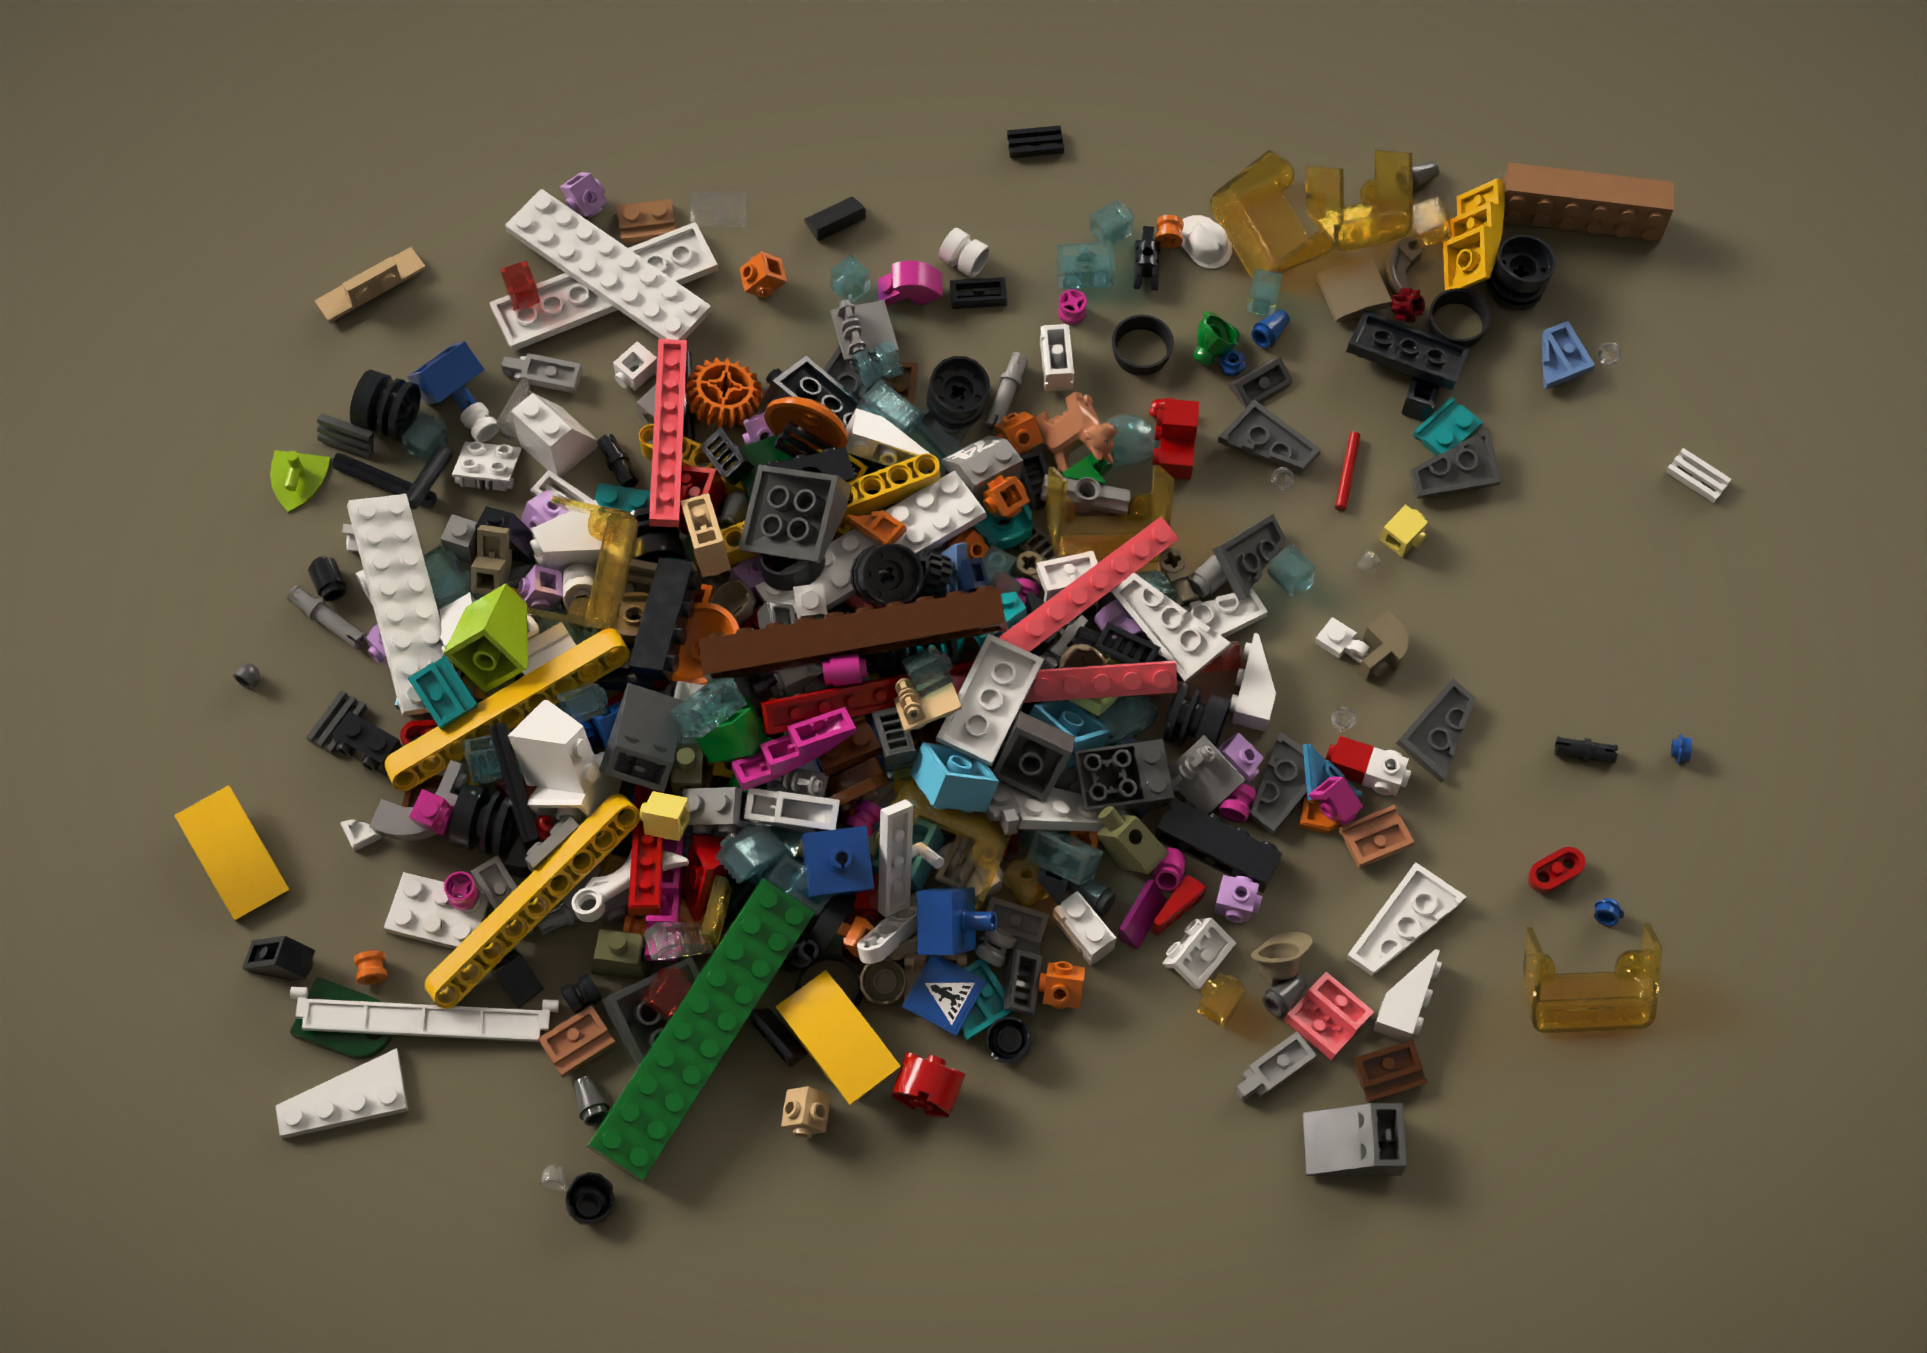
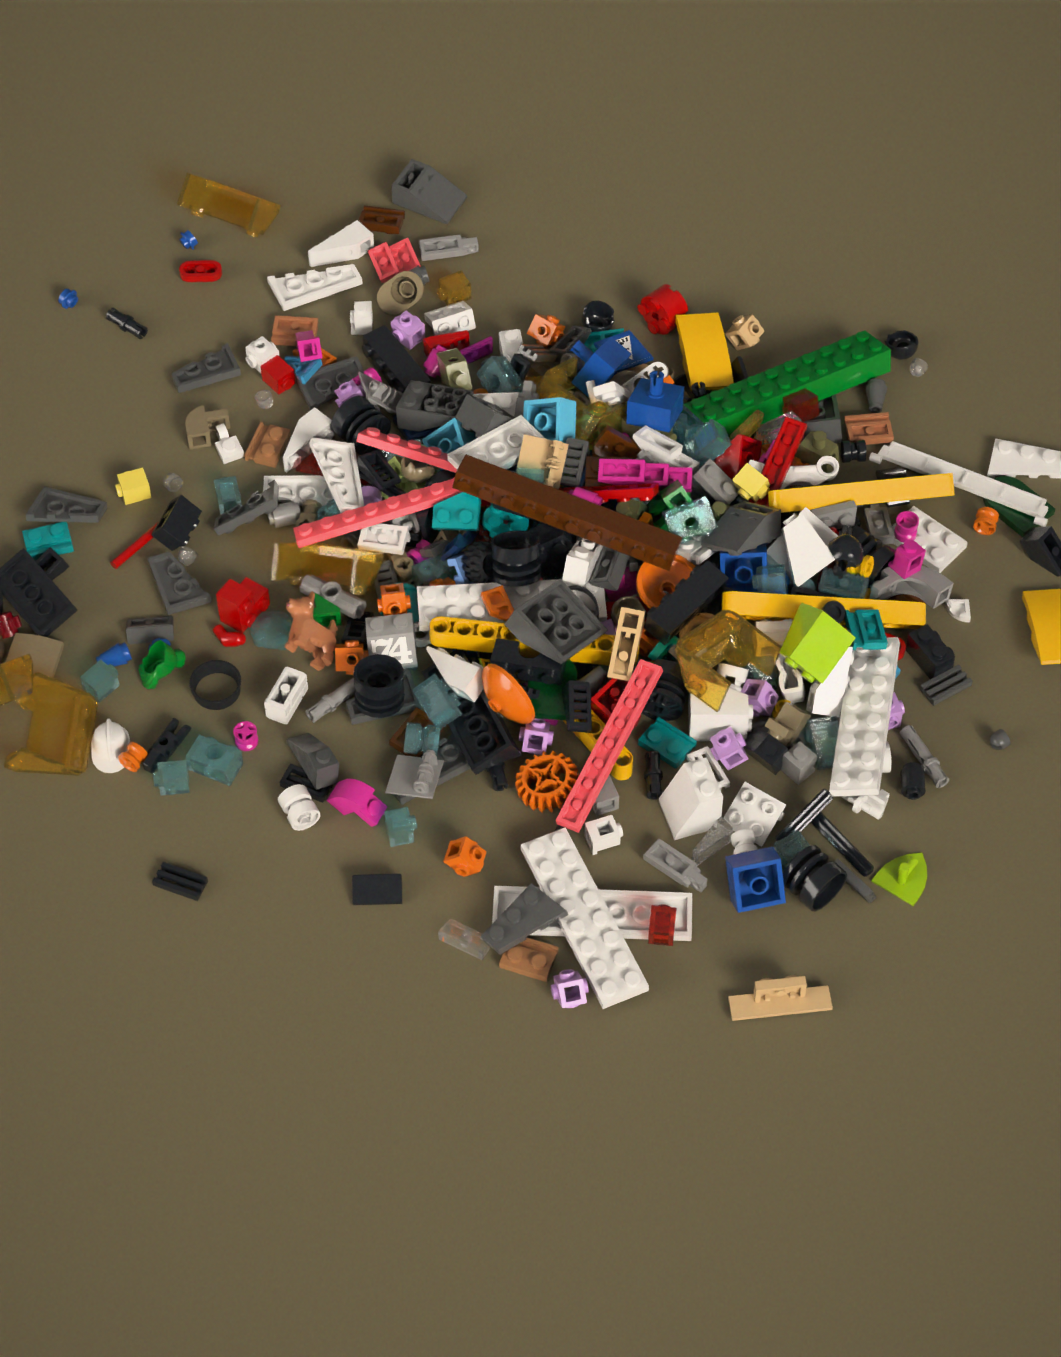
camera: 150 degrees left, 10 degrees down
none -> black brick [151,495,202,551]
none -> medium nougat plate [245,422,291,468]
none -> dark grey slope [287,733,339,790]
none -> white brick [350,301,373,335]
none -> dark grey wing [480,883,569,955]
none -> dark grey tile [518,344,558,362]
none -> black tile [821,601,846,623]
none -> black hair [828,534,864,568]
none -> yellow wheel [847,555,874,579]

